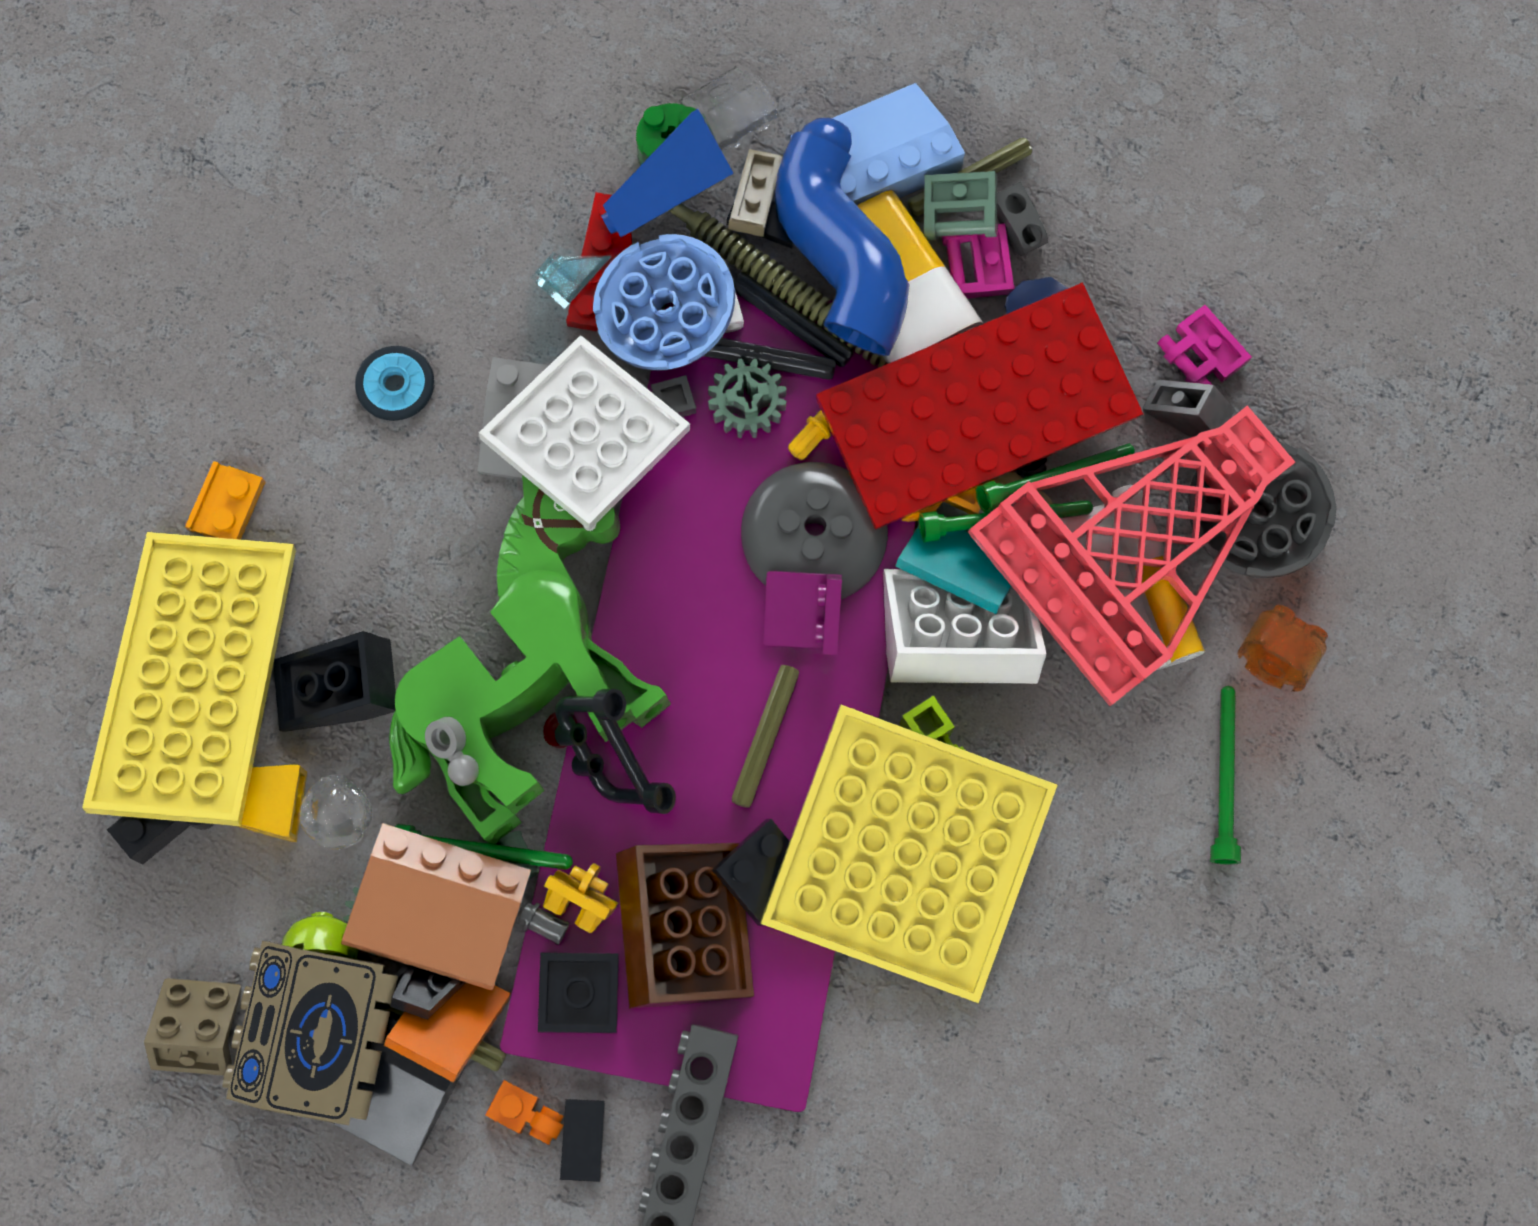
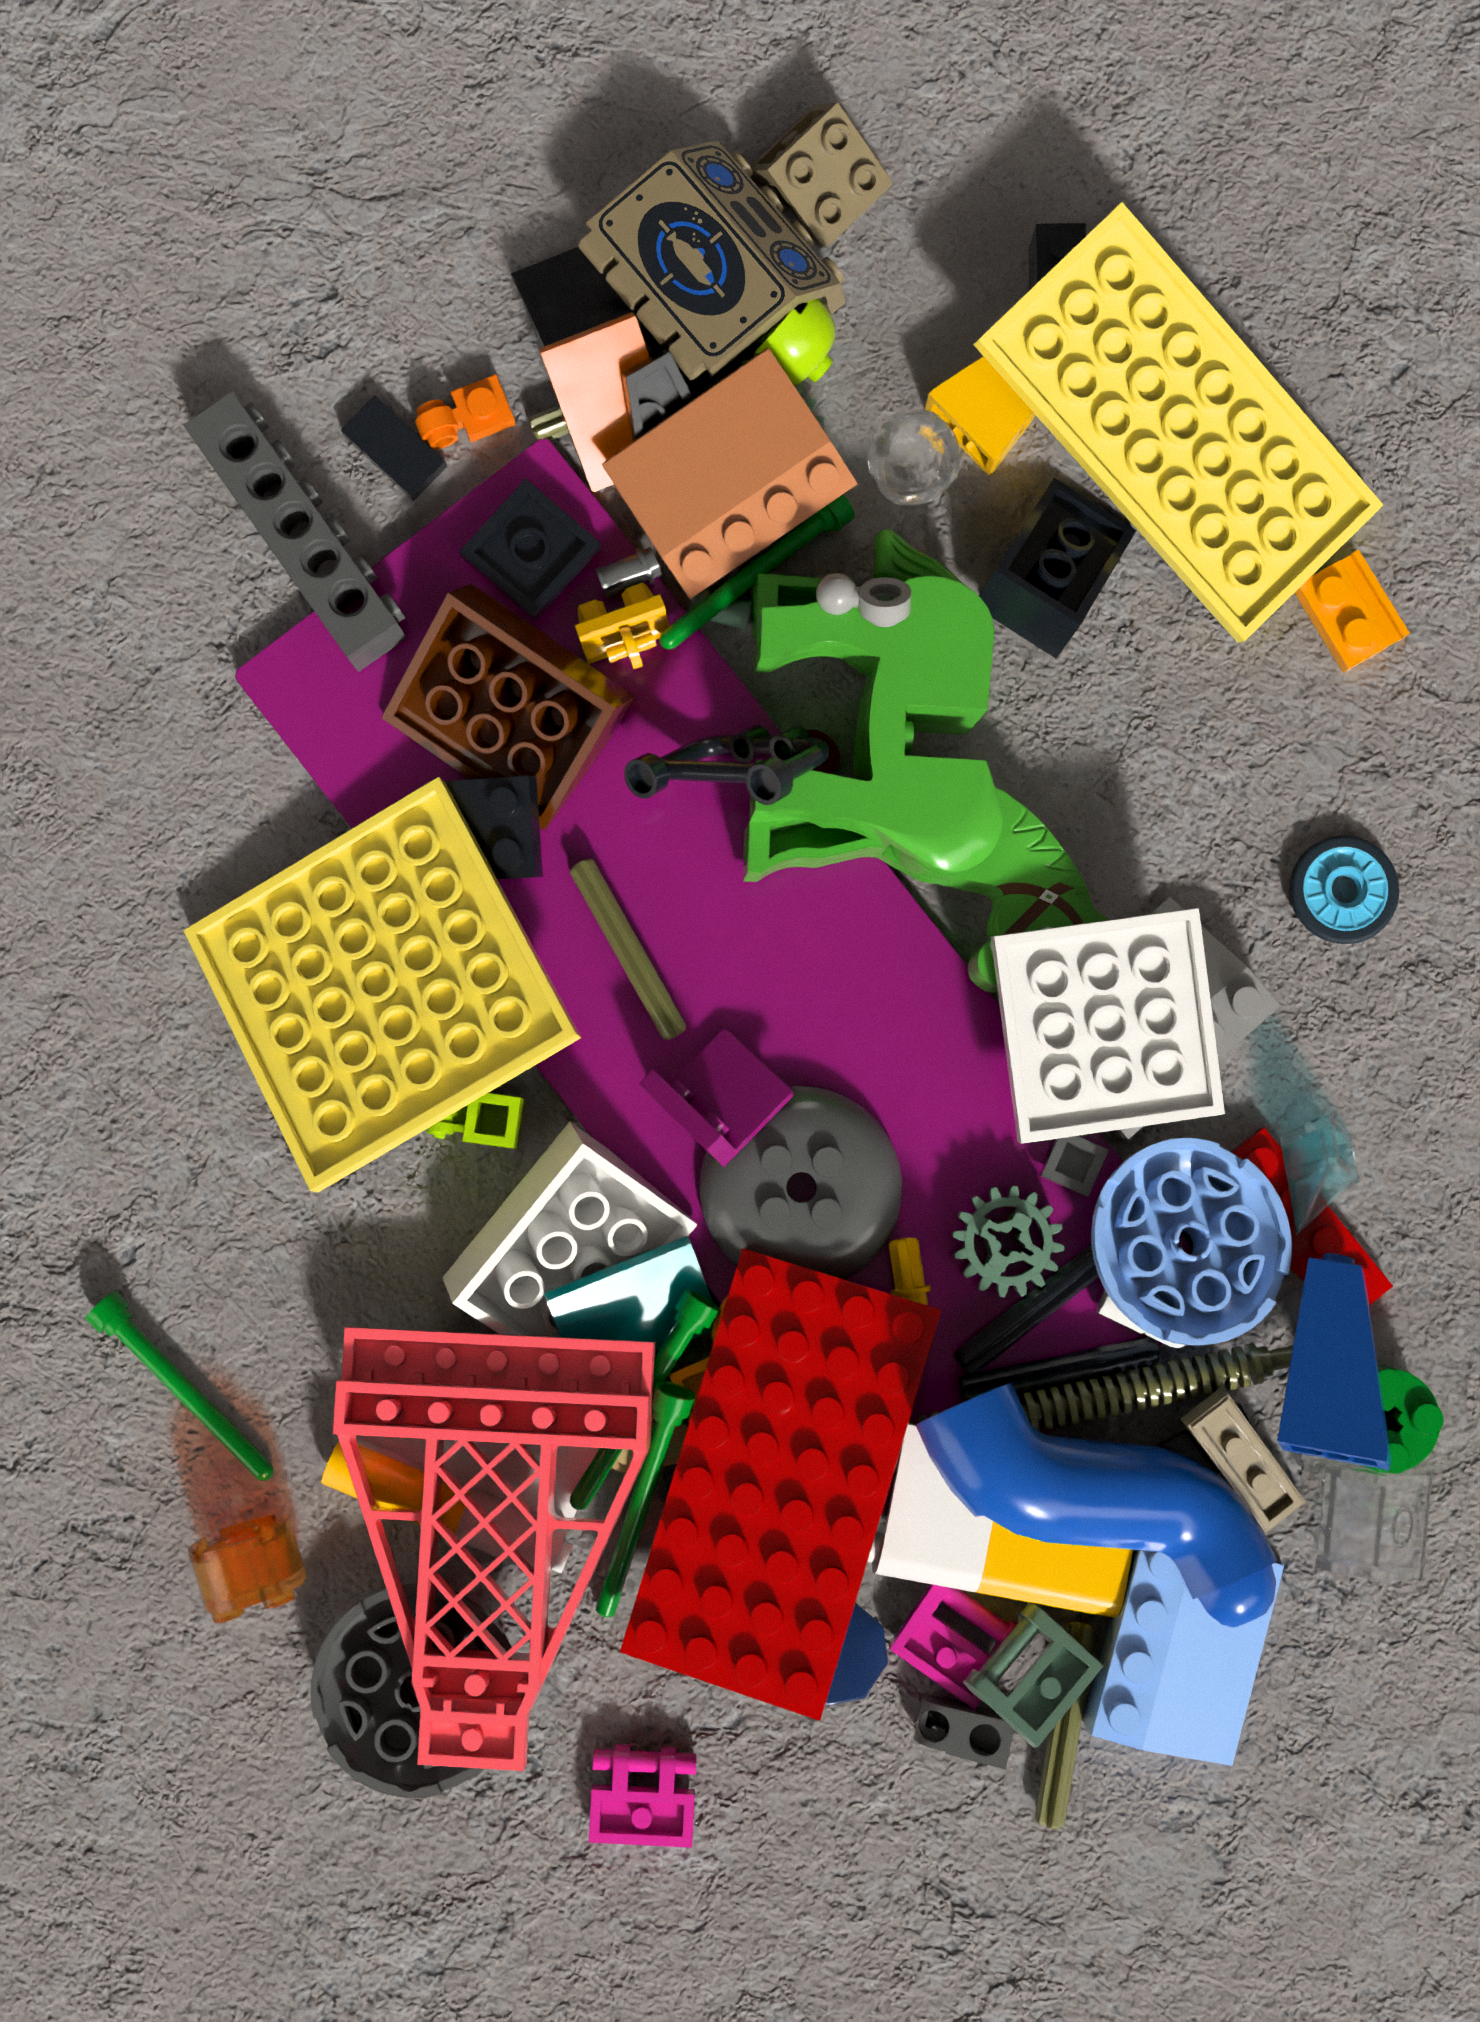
camera: 135 degrees right, 10 degrees up
flat silver slope [1142,380,1235,437] -> none

